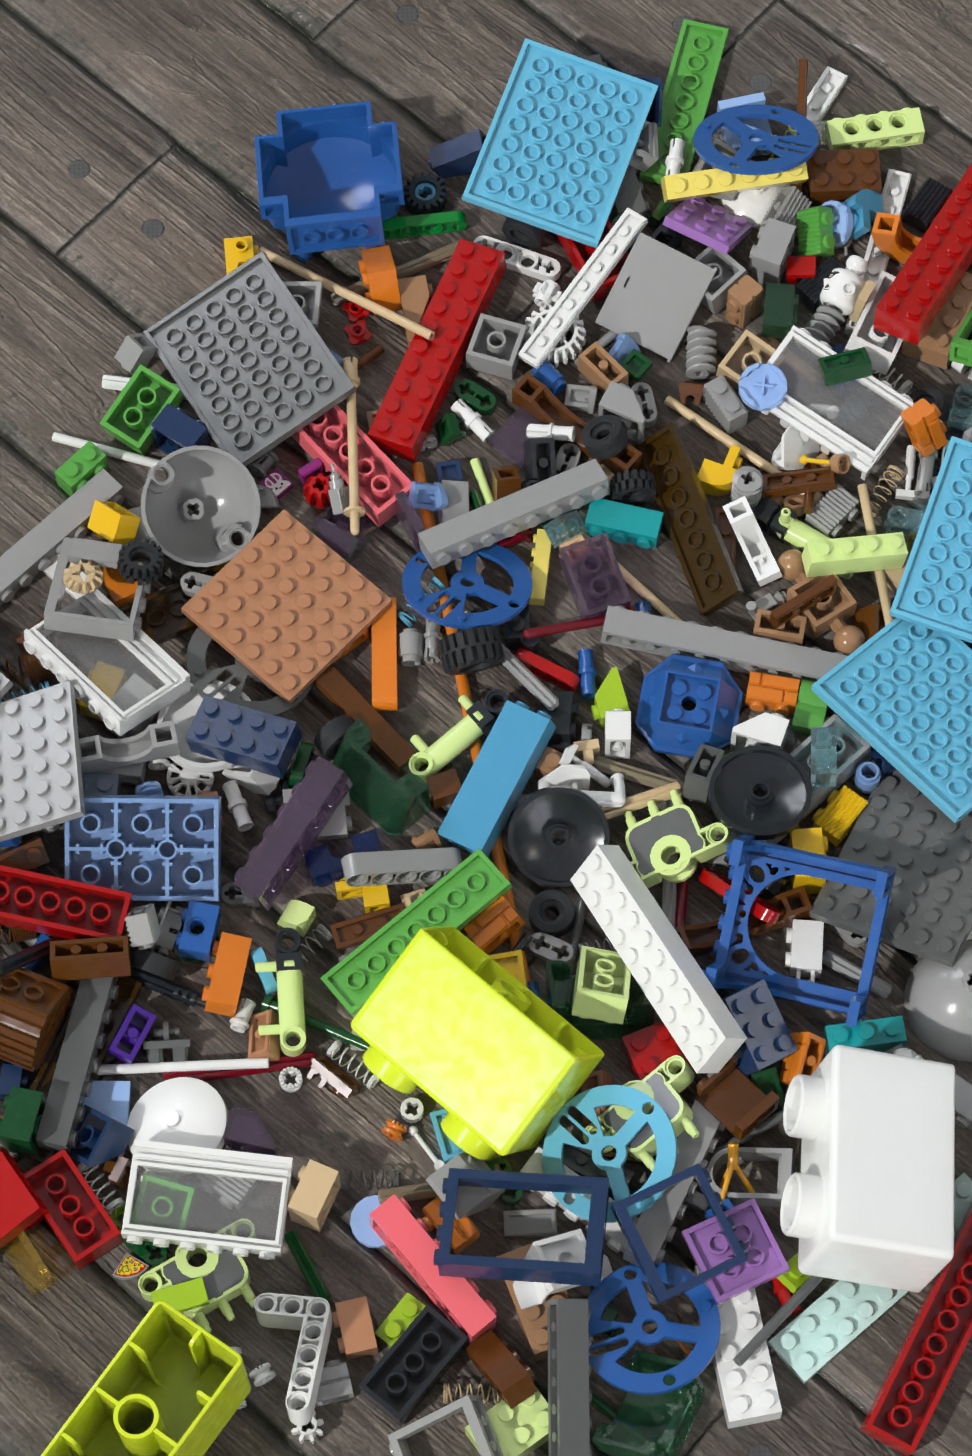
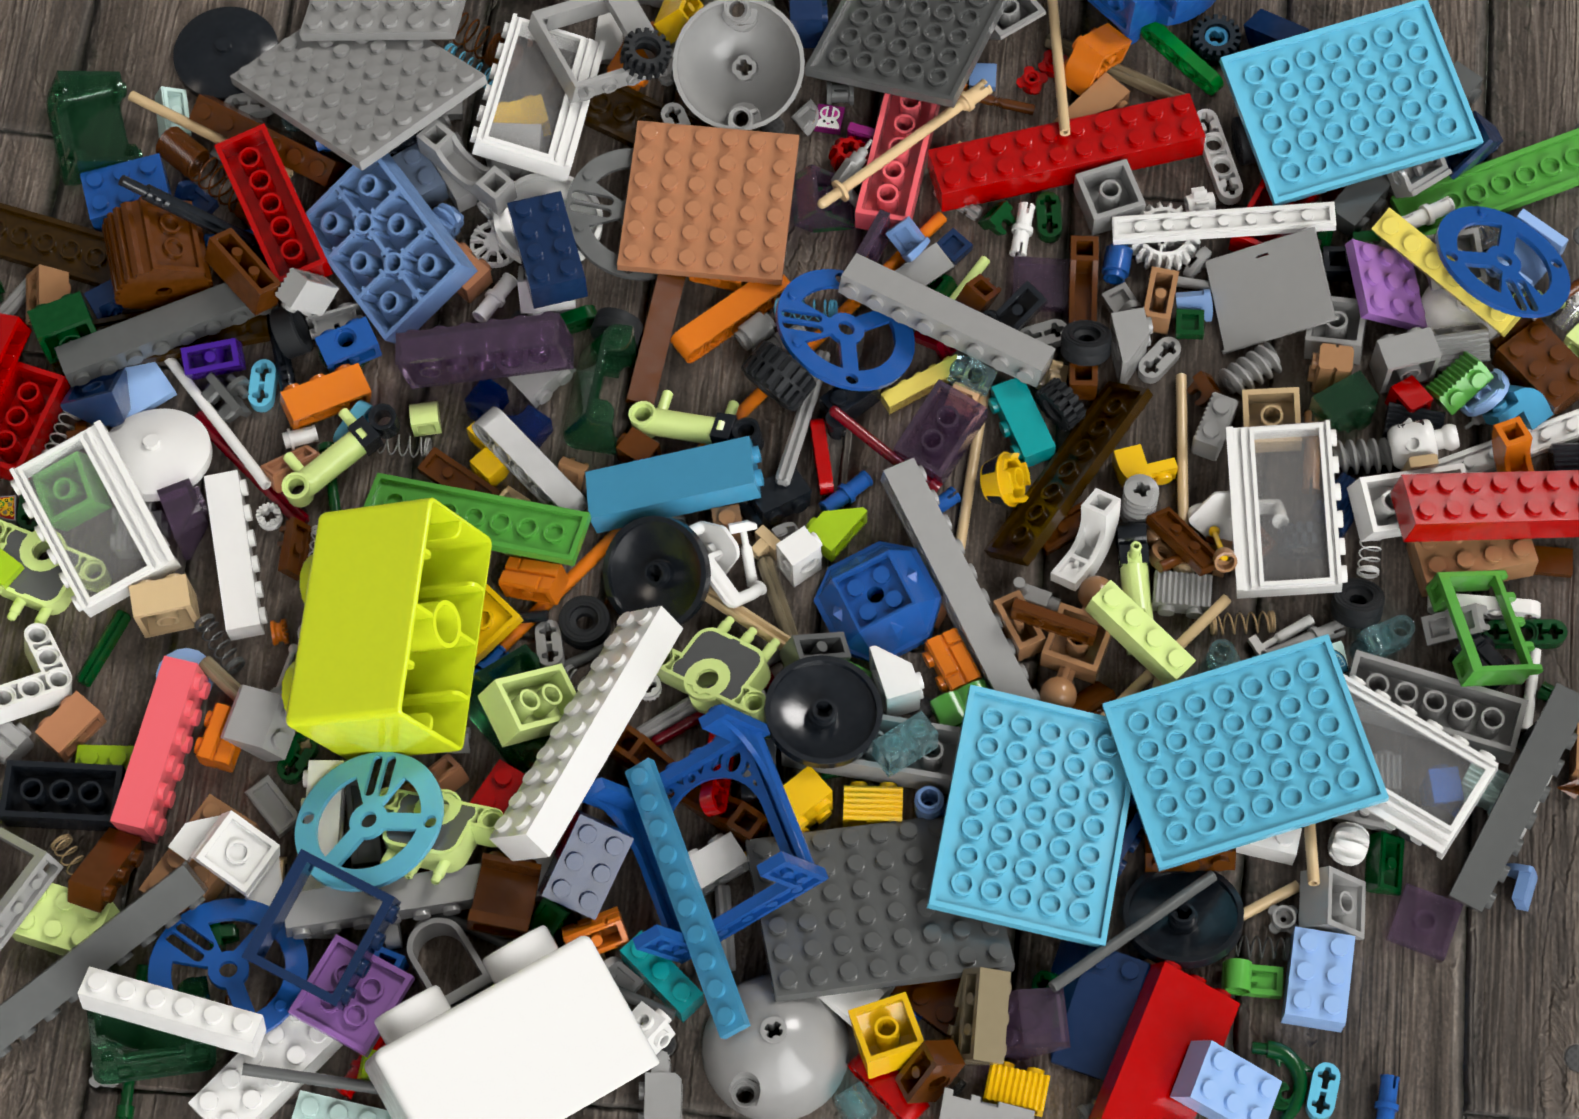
camera: 55 degrees right, 0 degrees up
tan gear [63,559,103,594] -> none
dark blue window [434,1168,610,1287] -> none
white axle [526,423,576,442] -> none
light orange plant [720,1142,755,1201] -> none
light blue tile [738,363,787,411] -> none
dark green slope [818,347,872,386] -> none
orange brick [901,399,947,457] -> none
none -> white brick [77,966,266,1058]
none -> white brick [204,470,268,641]
none -> medium azure beam [248,359,278,412]
none -> dark azure plate [625,758,751,1039]
none -> yellow cone [980,452,1031,507]
none -> light grey tile [1183,246,1212,278]

